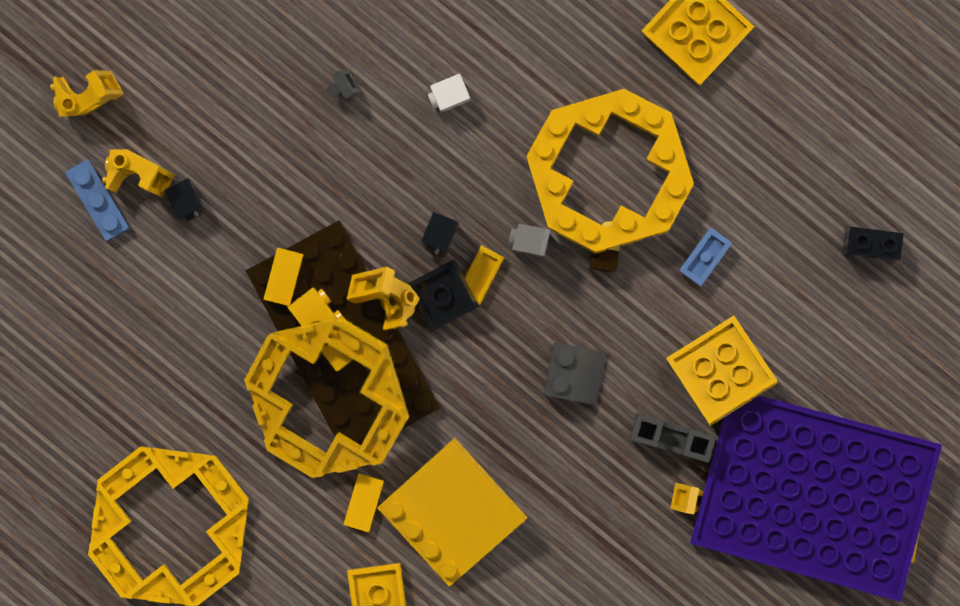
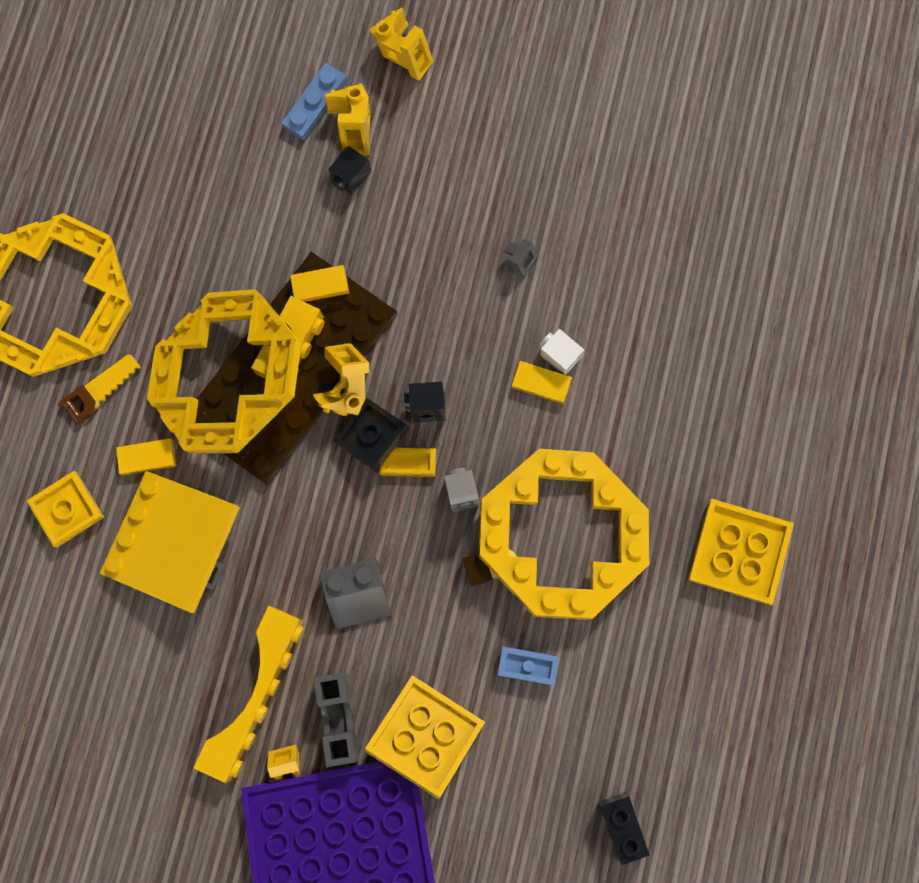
camera: 70 degrees right, 10 degrees down
none -> piece [58,354,141,425]
none -> yellow arch [194,606,305,783]
none -> yellow tile [511,361,572,404]

